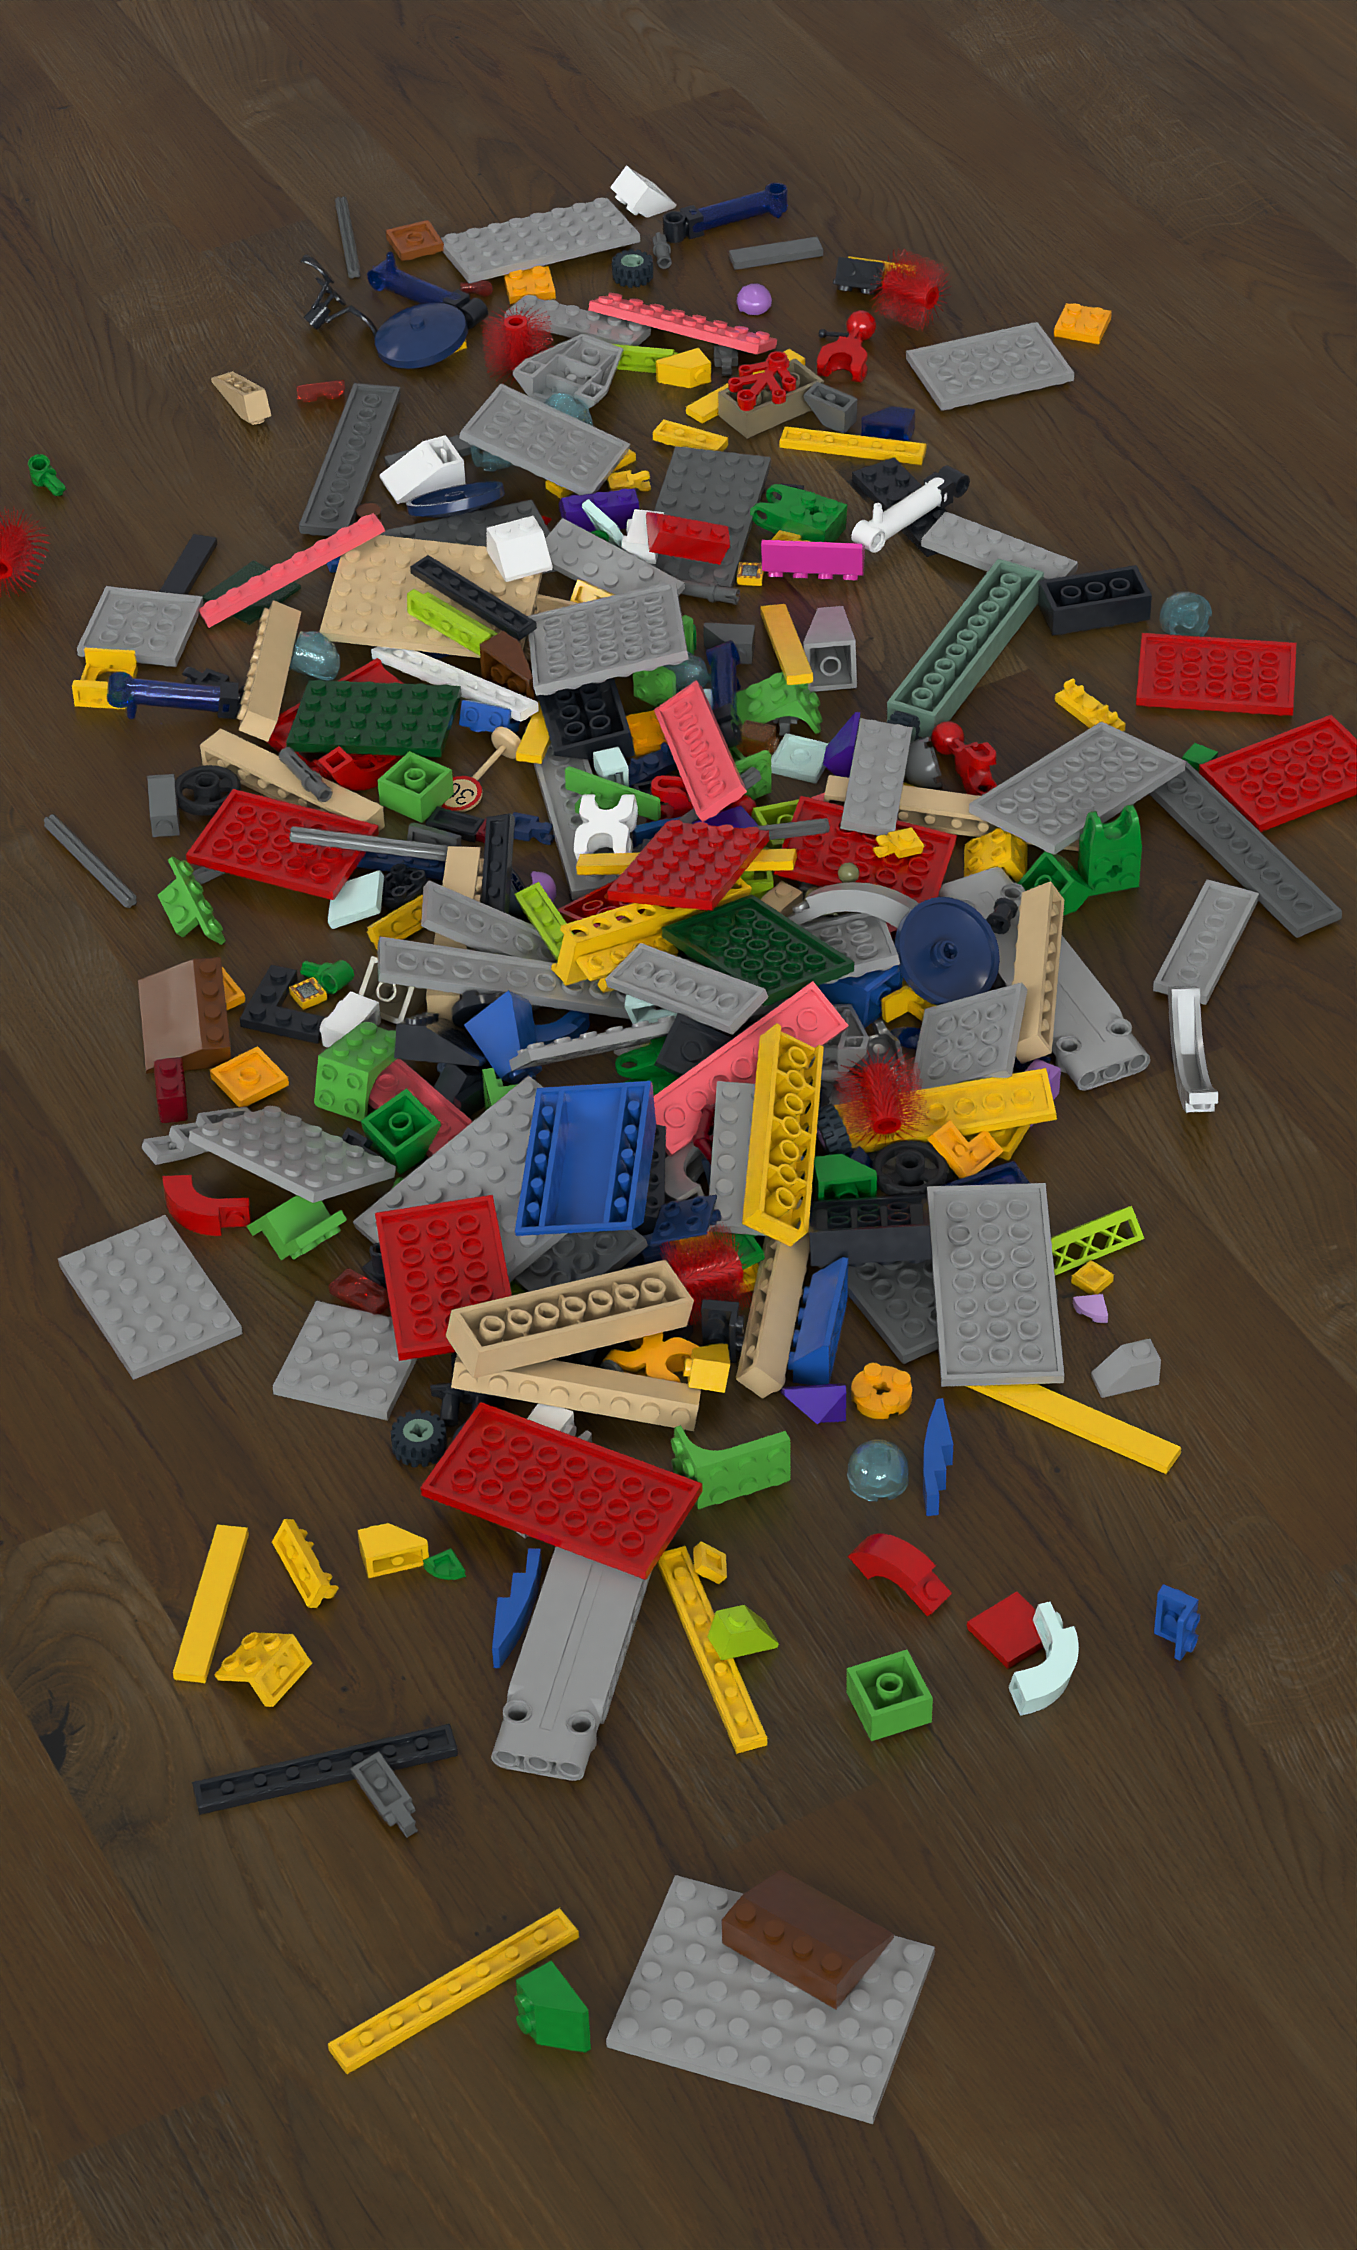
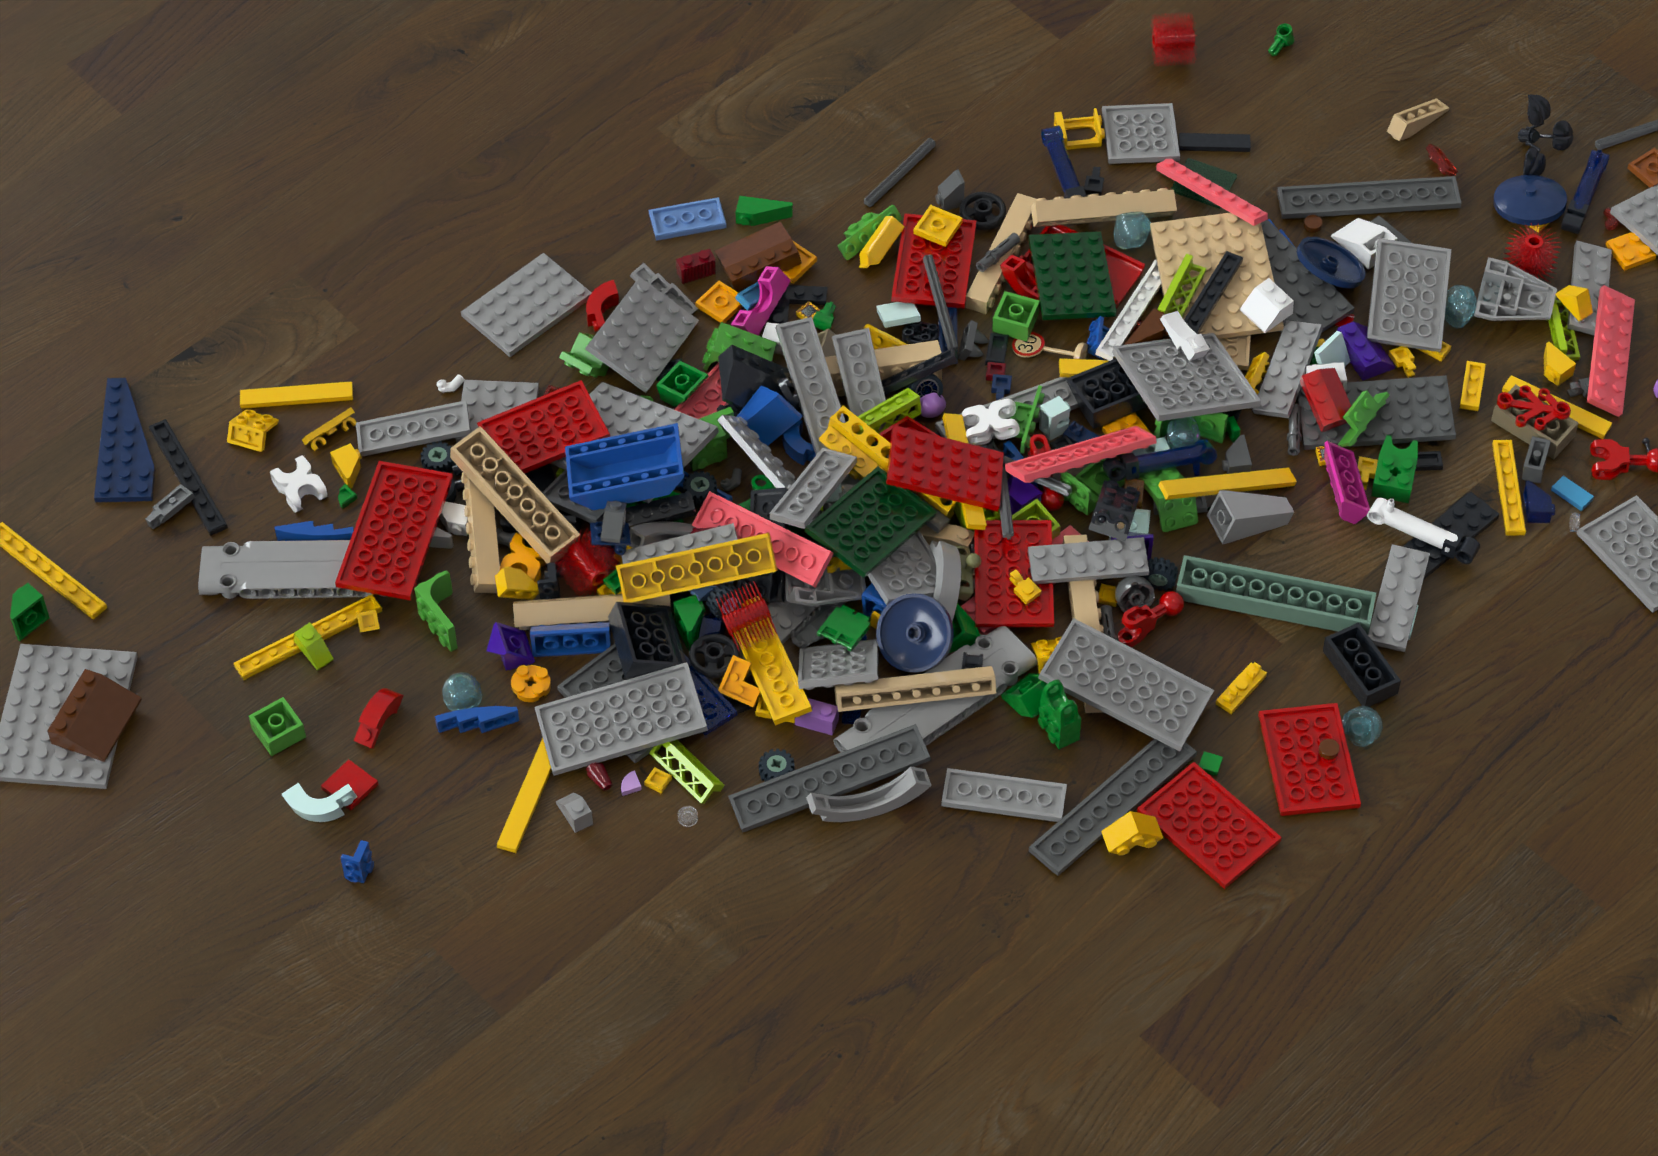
camera: 75 degrees right, 10 degrees up
none -> dark blue wing [94,378,155,502]
none -> white piece [270,455,328,513]
none -> light grey plate [356,400,471,457]
none -> white arm [437,375,465,393]
none -> dark red cone [586,762,613,791]
none -> dark grey slope [601,501,627,543]
none -> medium blue tile [649,197,727,241]
none -> clear tile [678,806,698,827]
none -> dark grey plate [728,724,931,833]
none -> dark pink arch [731,266,790,336]
none -> green slope [735,196,793,226]
none -> dark azure tile [735,282,760,311]
none -> black wheel [759,749,795,782]
none -> green plate [817,605,871,652]
none -> yellow piece [859,216,904,268]
none -> yellow plate [913,205,963,247]
none -> black piece [1089,480,1141,541]
none -> yellow brick [1101,811,1163,855]
none -> white slope [1160,311,1210,361]
none -> reddish brown tile [1319,739,1339,759]
none -> bright green bracket [1338,391,1389,447]
none -> dark azure tile [1551,475,1594,511]
none -> yellow slope [1555,285,1593,322]
none -> clear tile [1569,513,1580,532]

